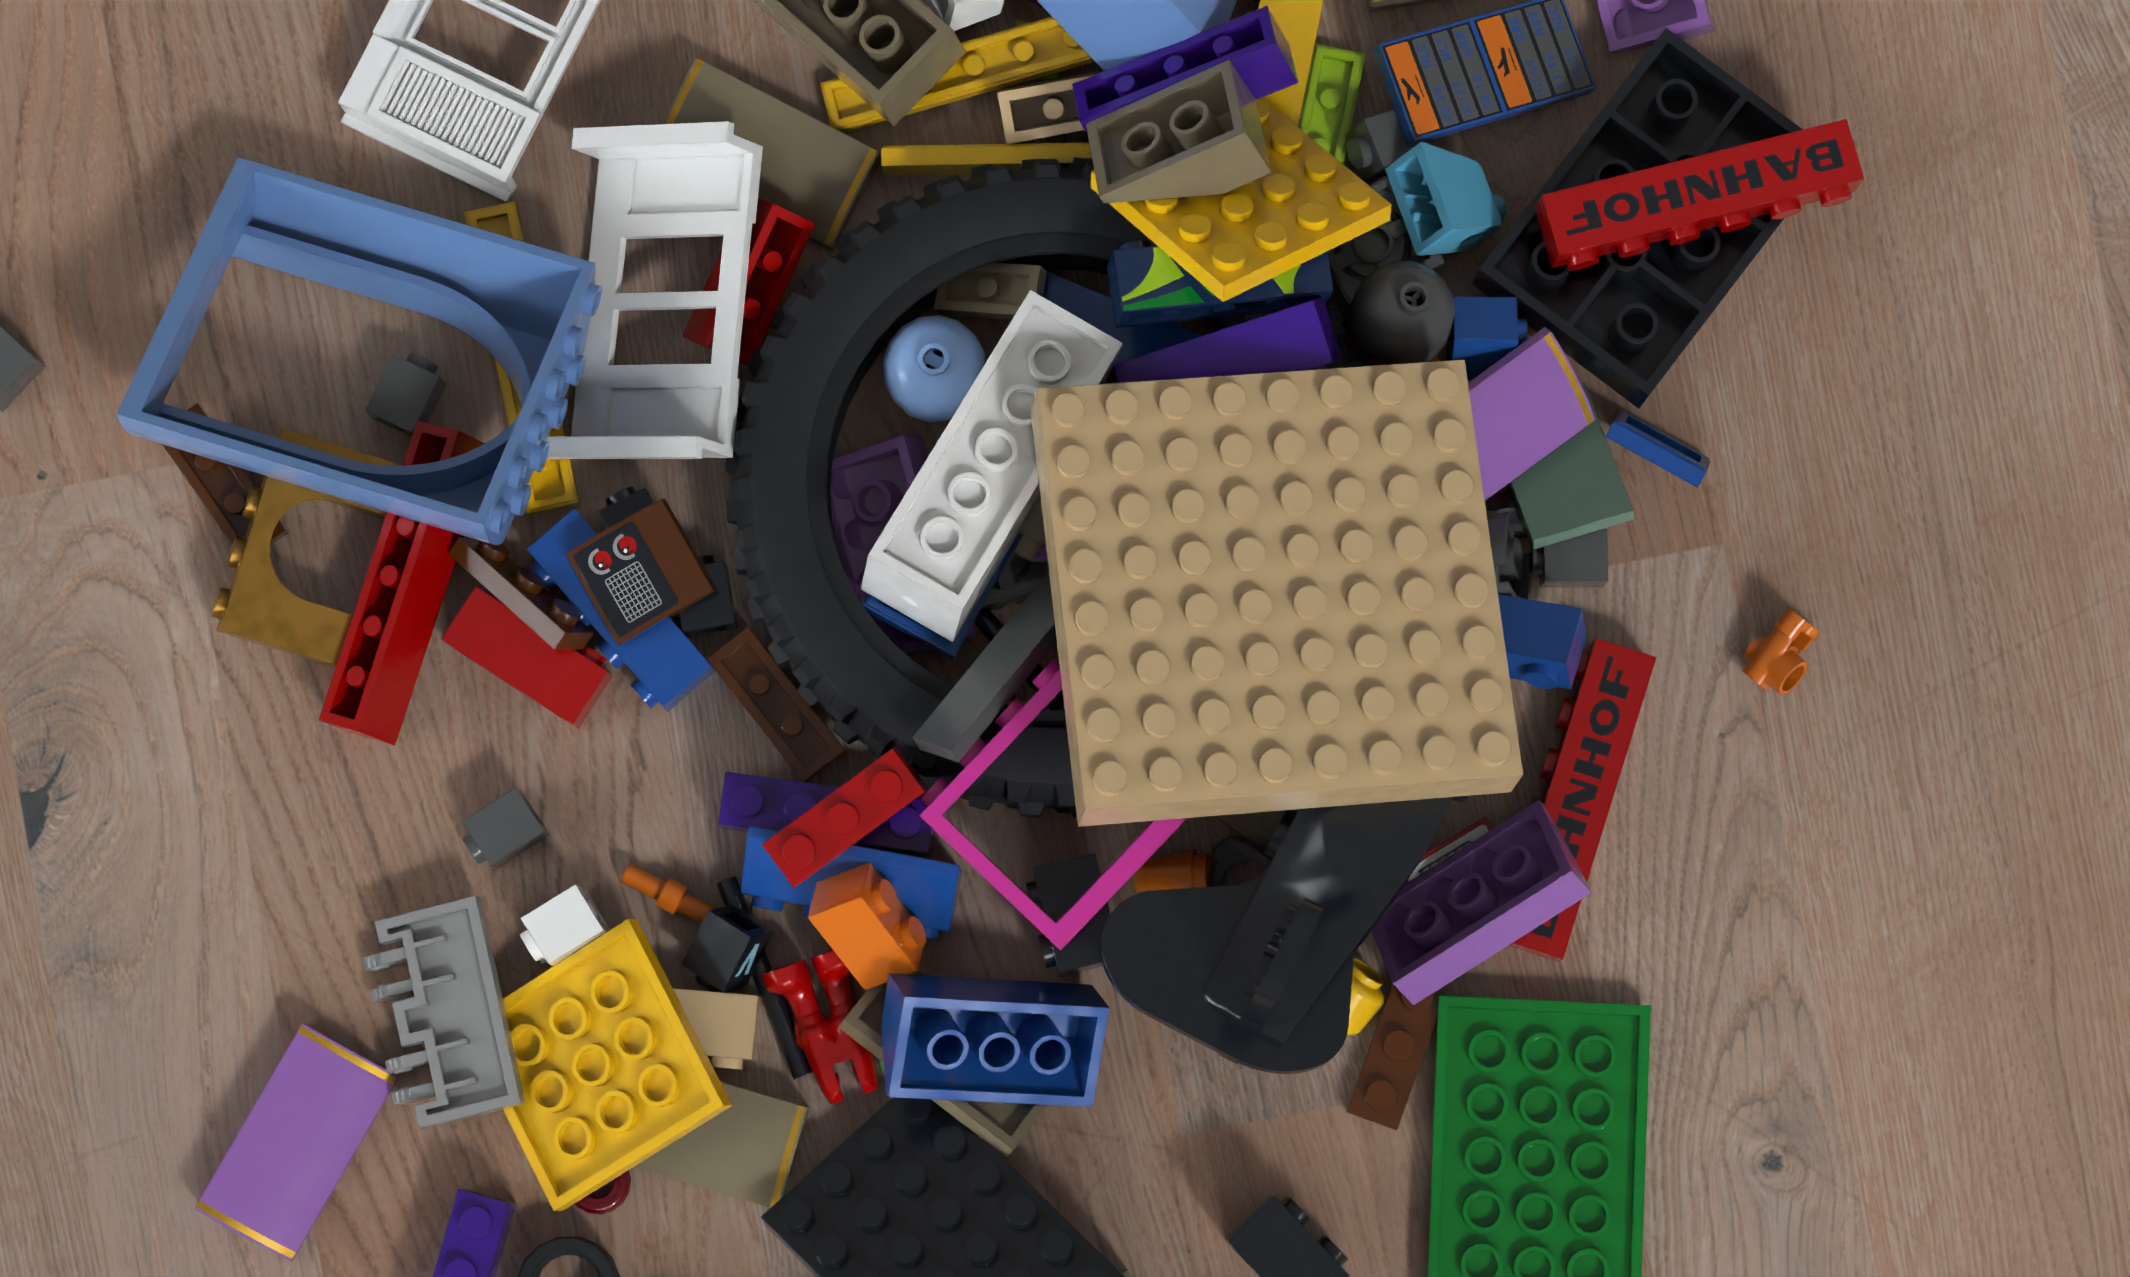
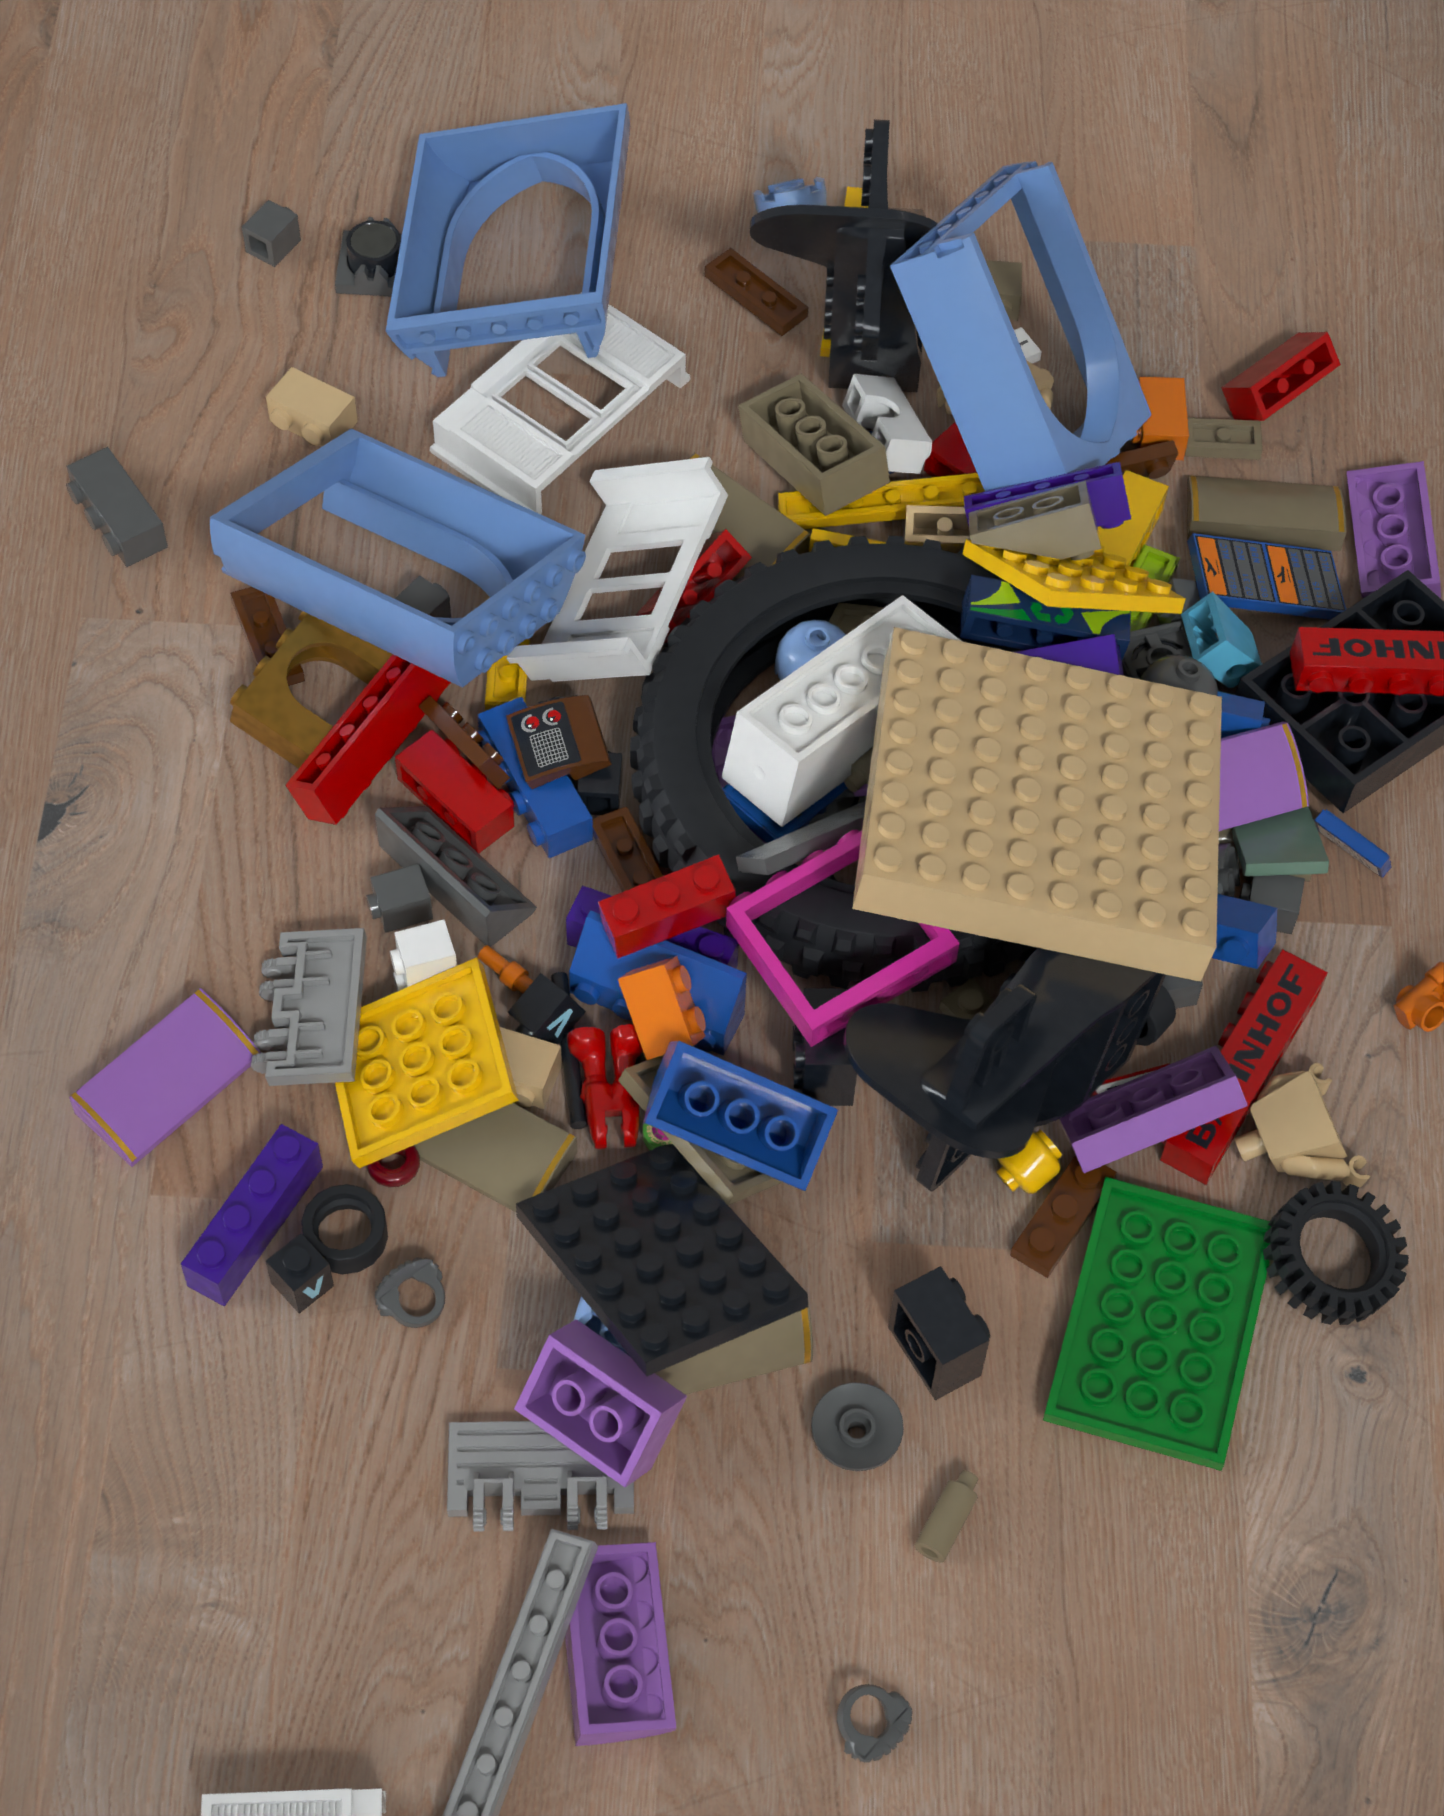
camera: 10 degrees right, 25 degrees down
none -> tan brick [266,367,358,446]
none -> dark grey slope [375,806,537,947]
none -> tan torso [1234,1063,1370,1188]
none -> black tyre [1263,1181,1409,1325]

